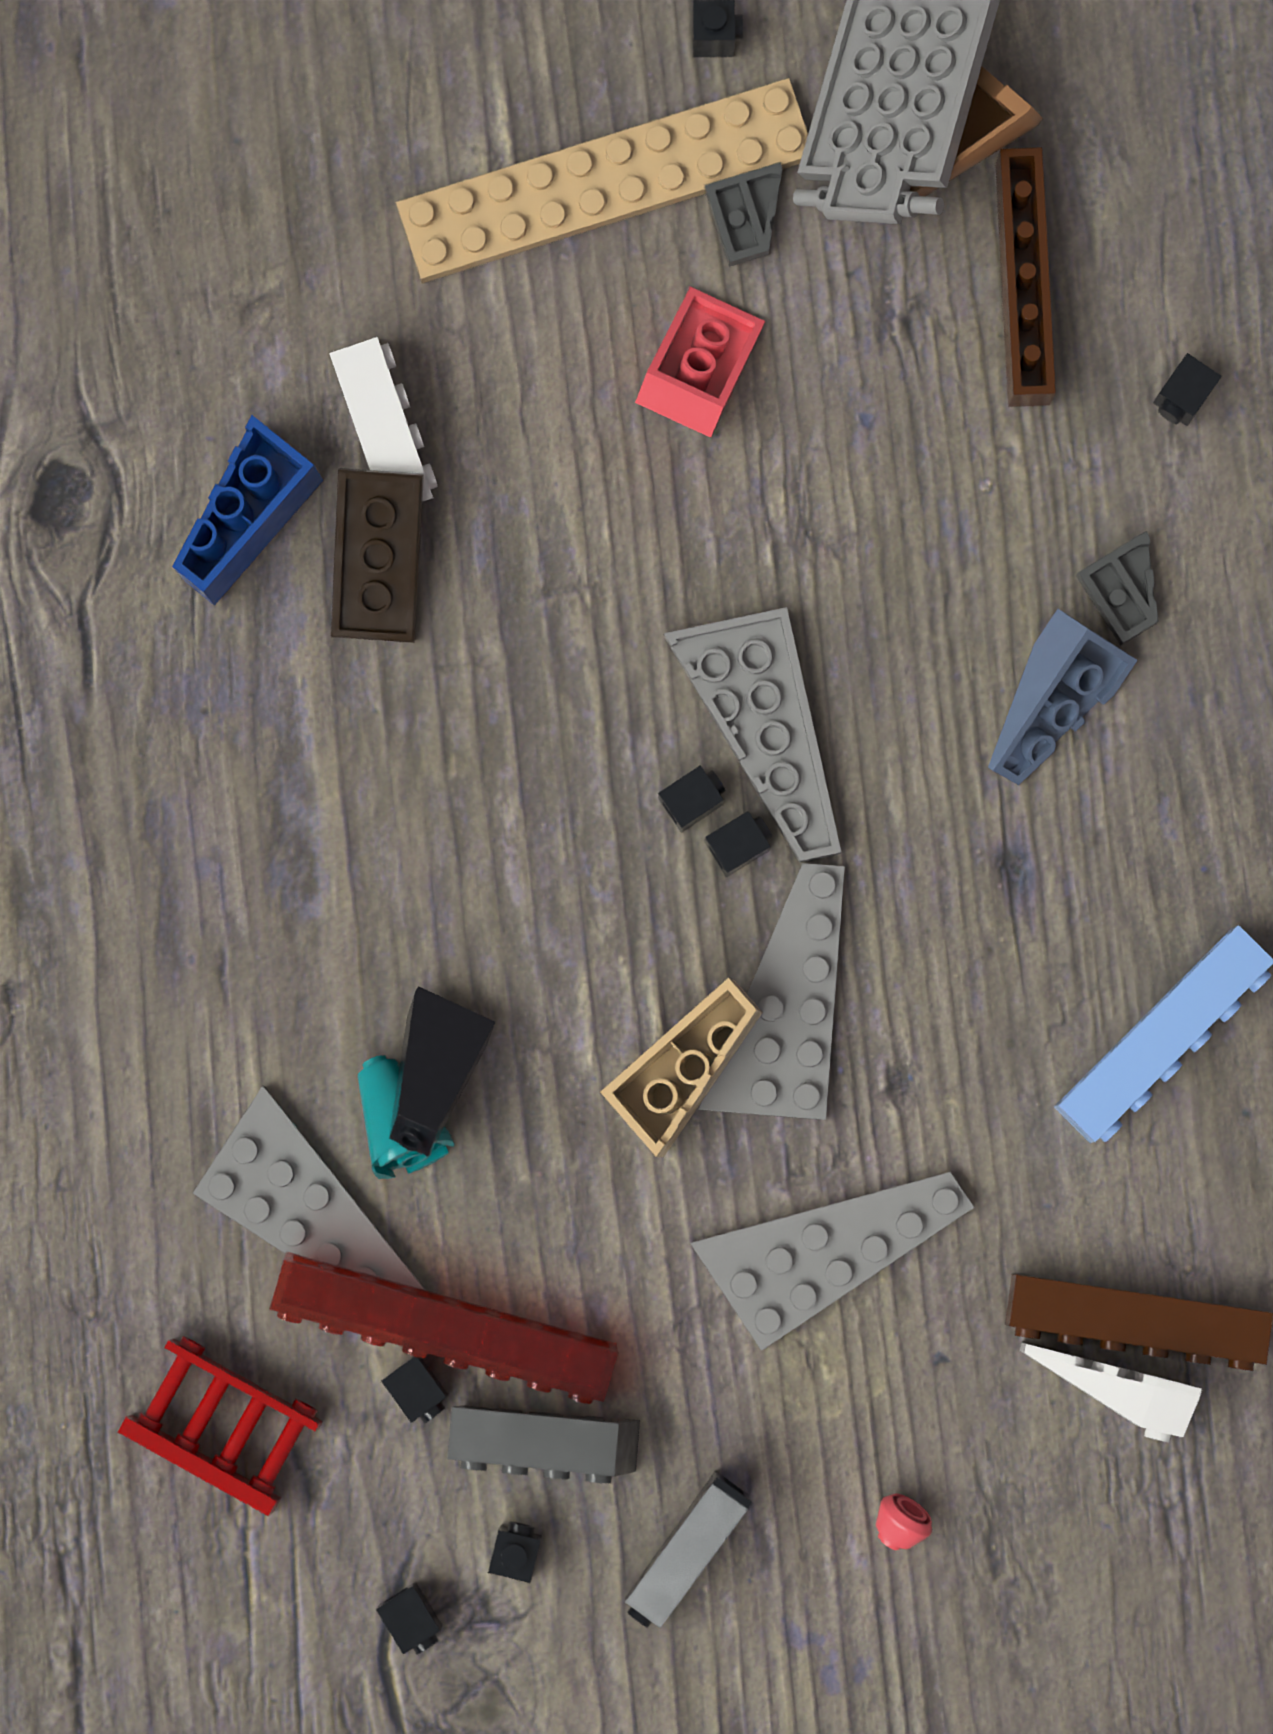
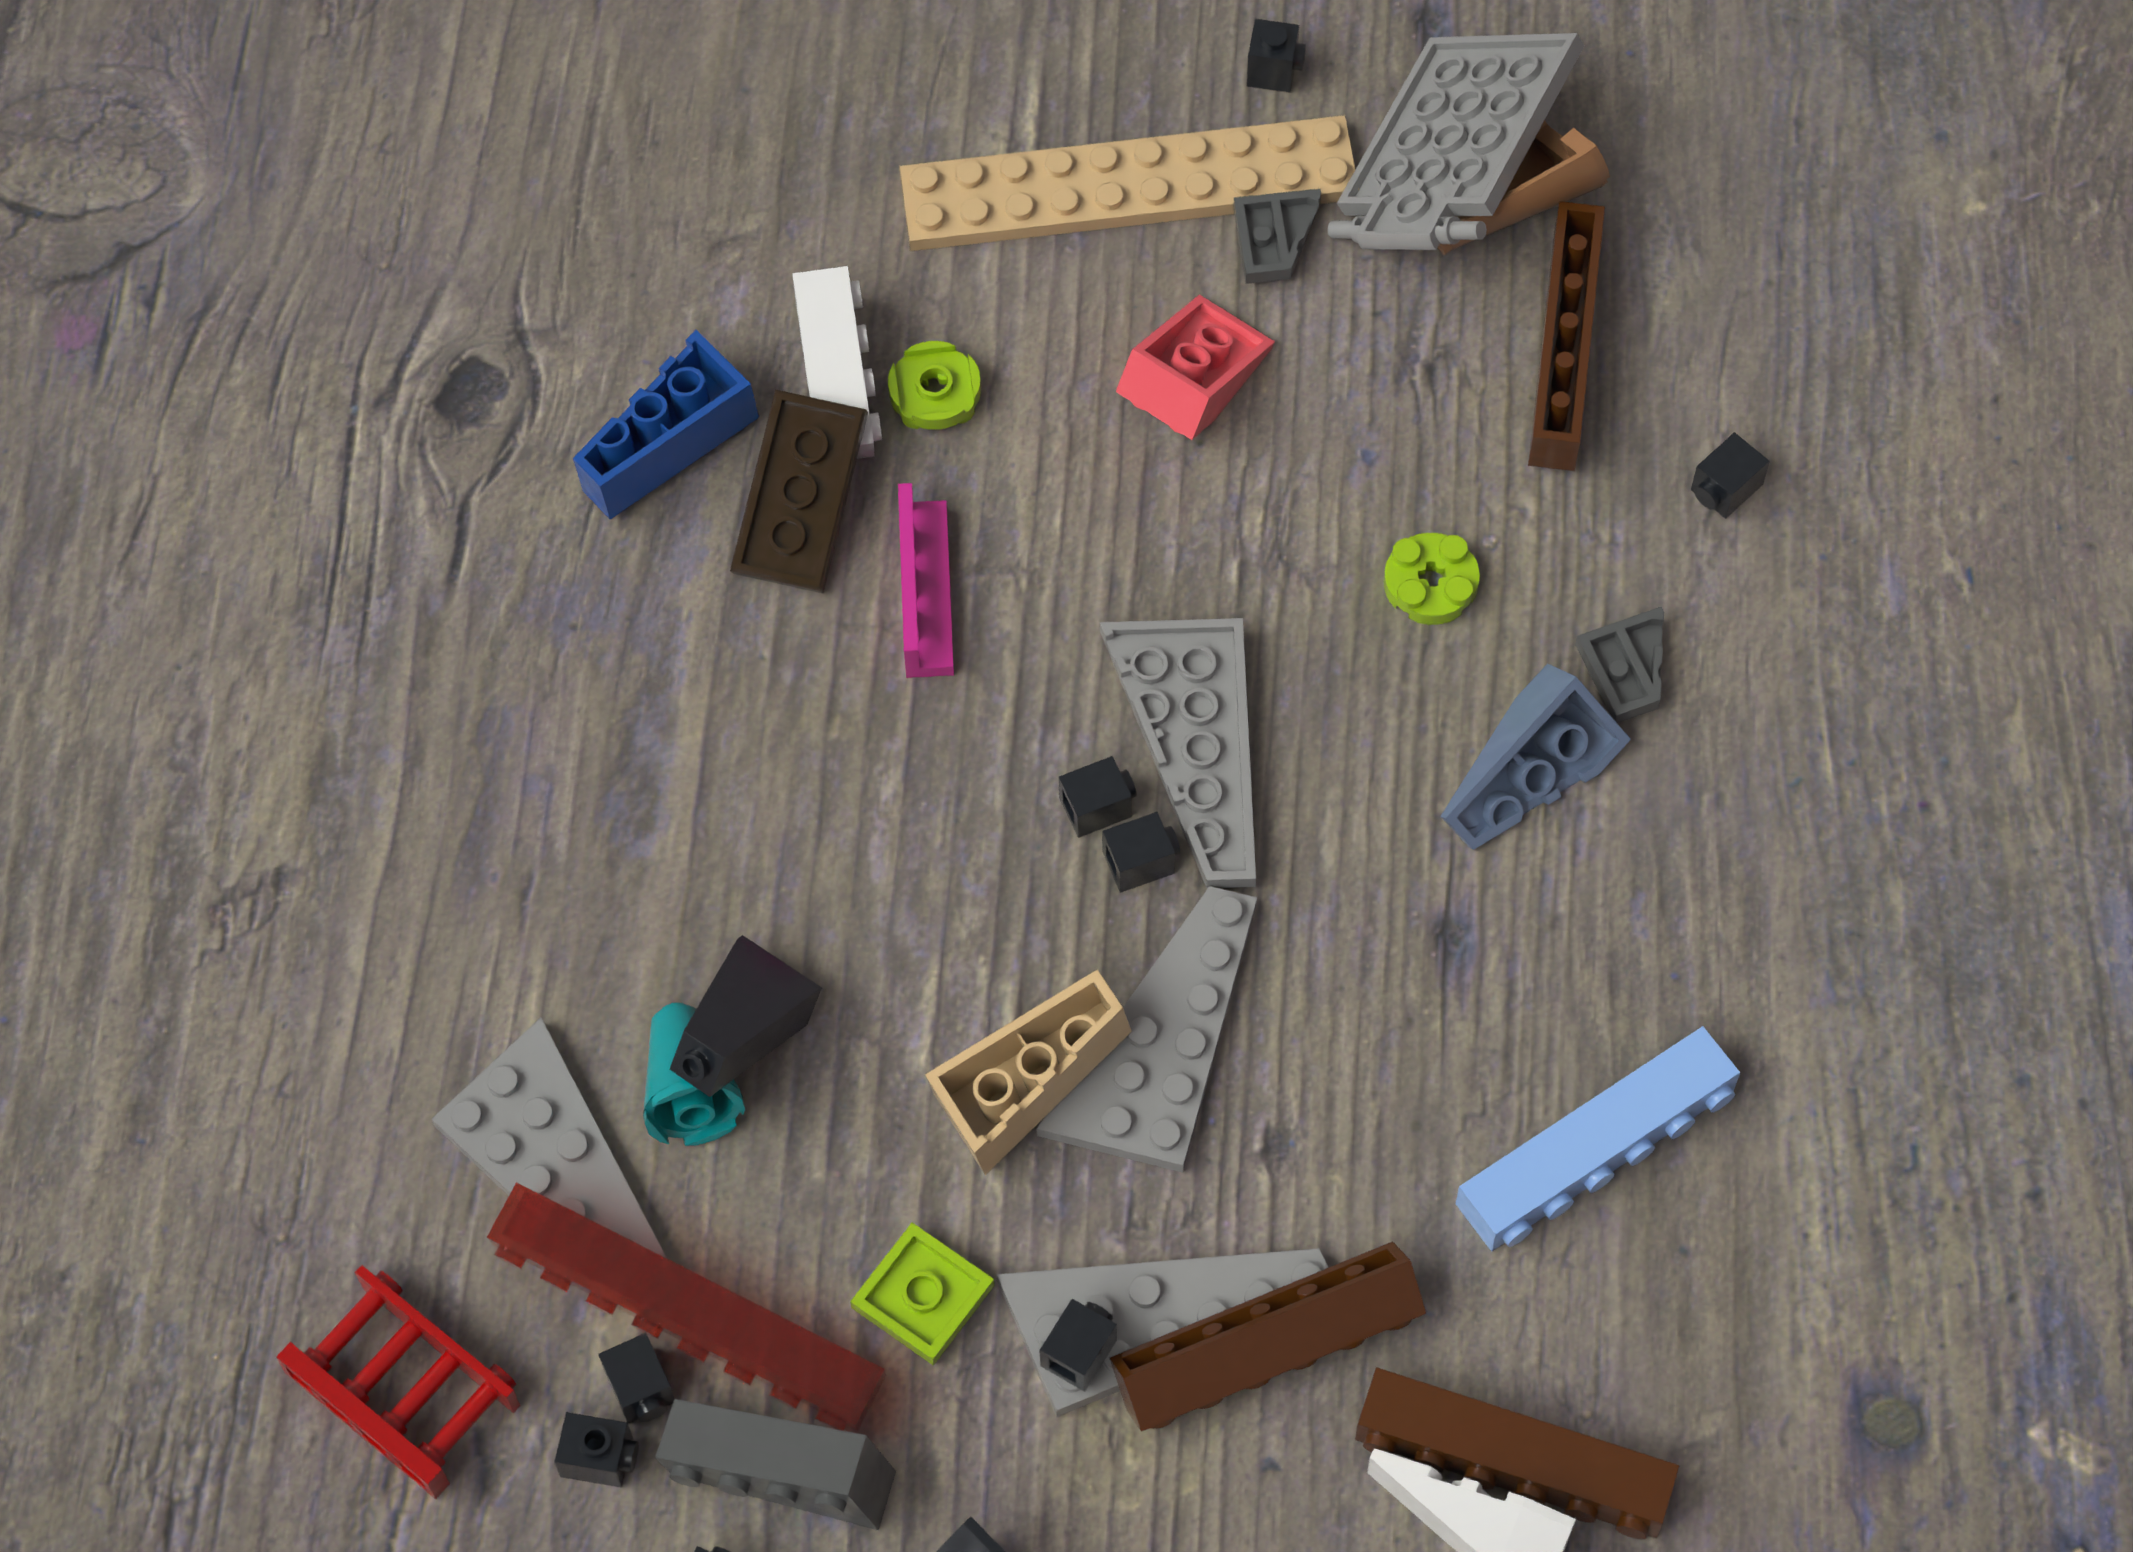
camera: 10 degrees right, 20 degrees down
none -> black brick [554,1412,639,1488]
none -> lime plate [850,1223,995,1366]
none -> lime plate [888,341,981,430]
none -> dark pink fence [898,483,954,678]
none -> black brick [1040,1299,1117,1392]
none -> reddish brown brick [1109,1241,1427,1432]
none -> lime plate [1384,533,1480,625]

